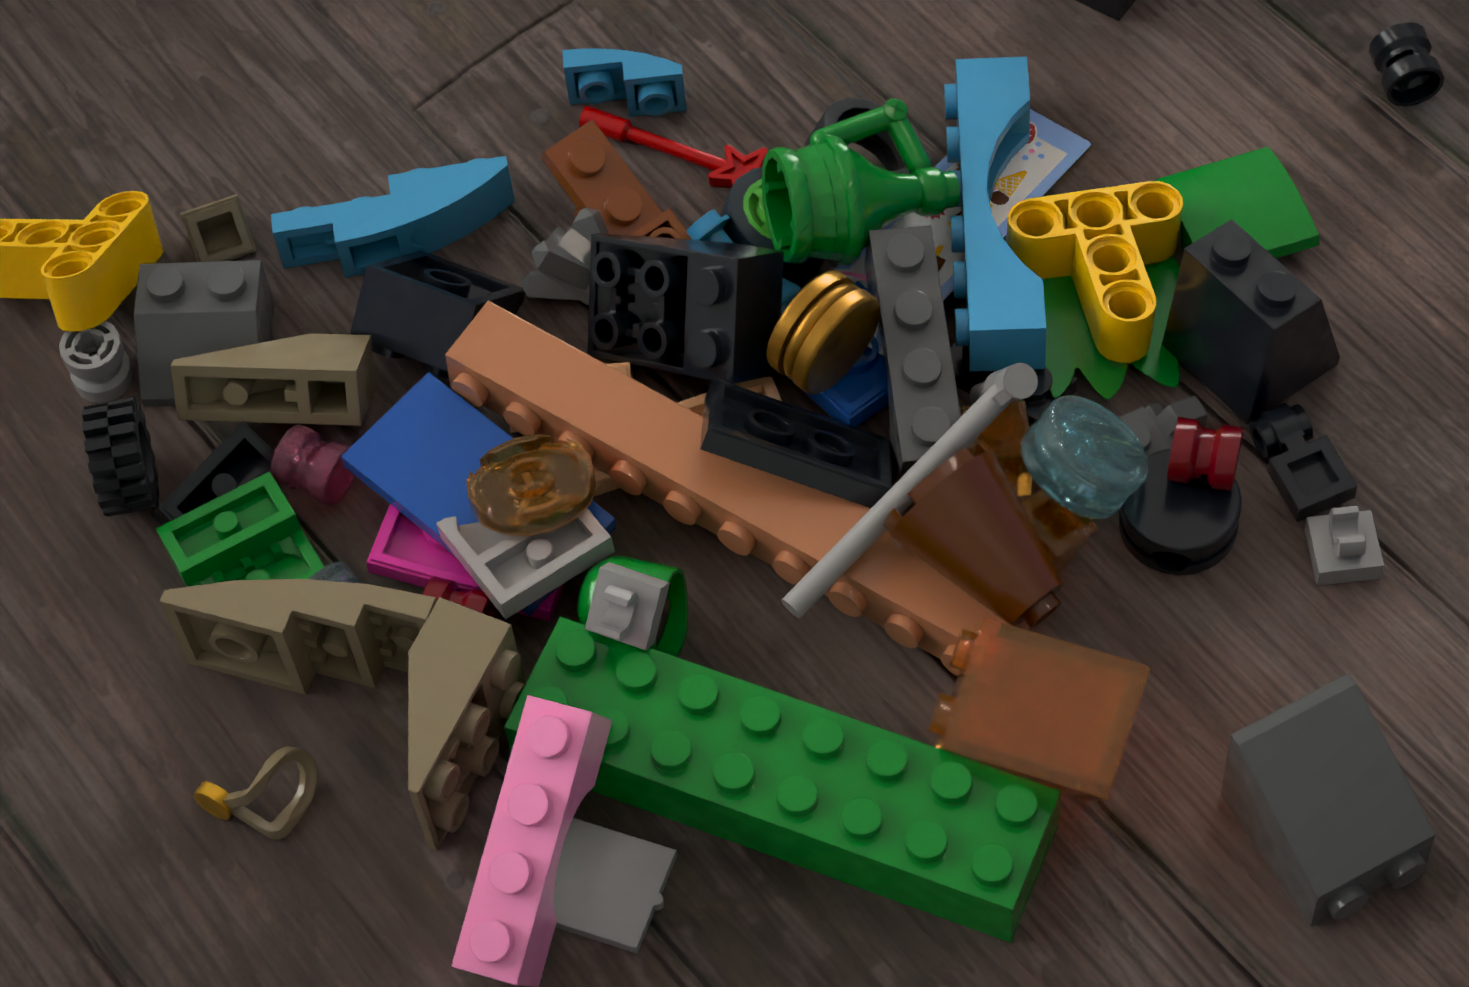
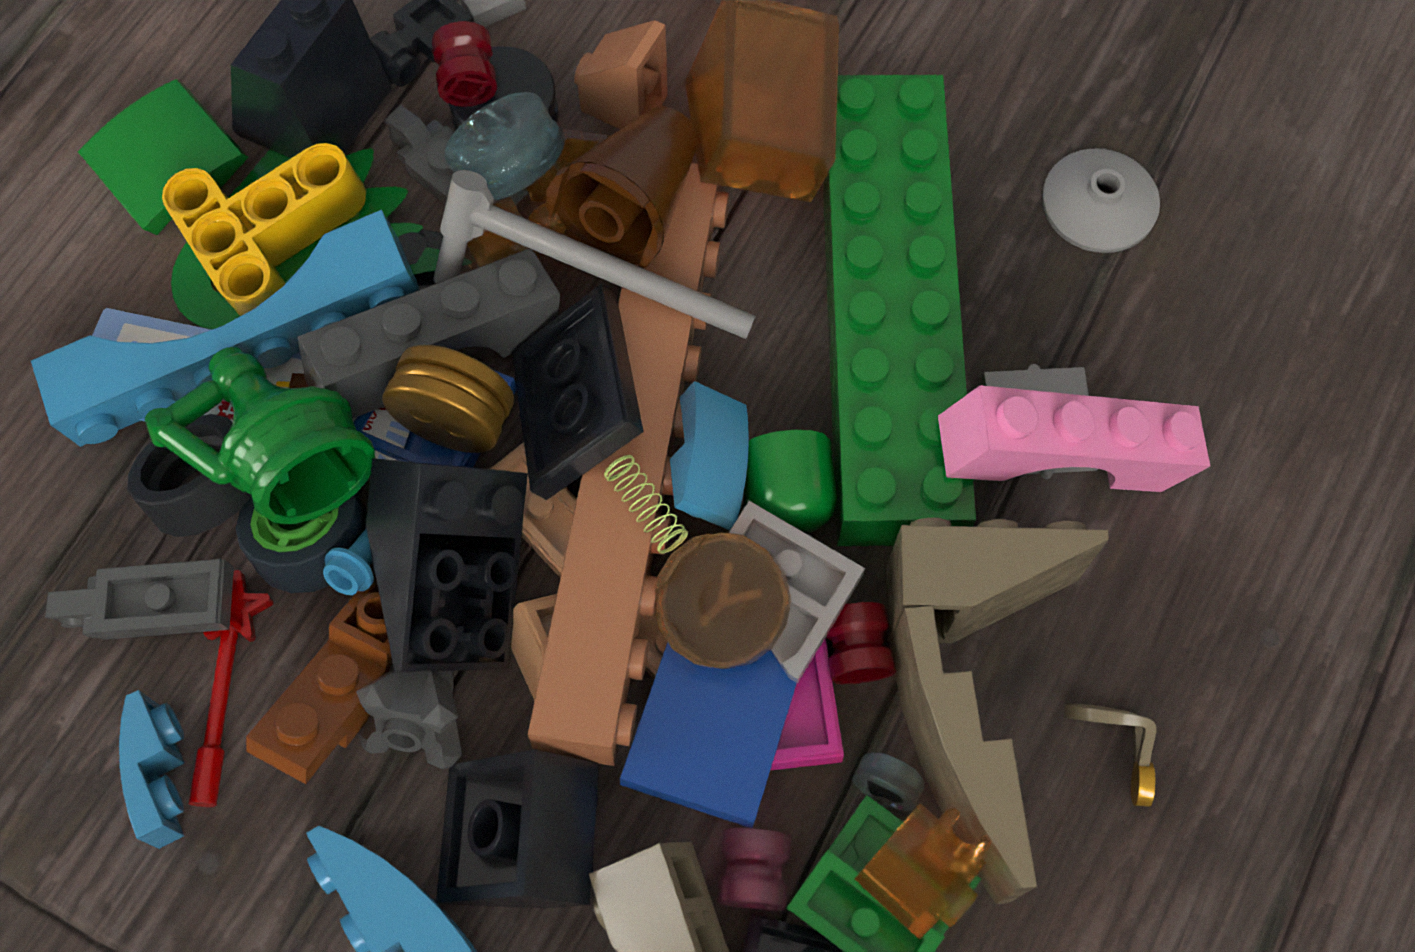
camera: 120 degrees left, 10 degrees up
light grey tile [585,562,670,650] -> none
none -> dark grey hinge [45,559,234,640]
none -> nougat slope [574,20,668,129]
none -> yellowish green piece [604,455,688,554]
none -> dark azure slope [670,381,749,530]
none -> clear orange brick [854,803,991,940]

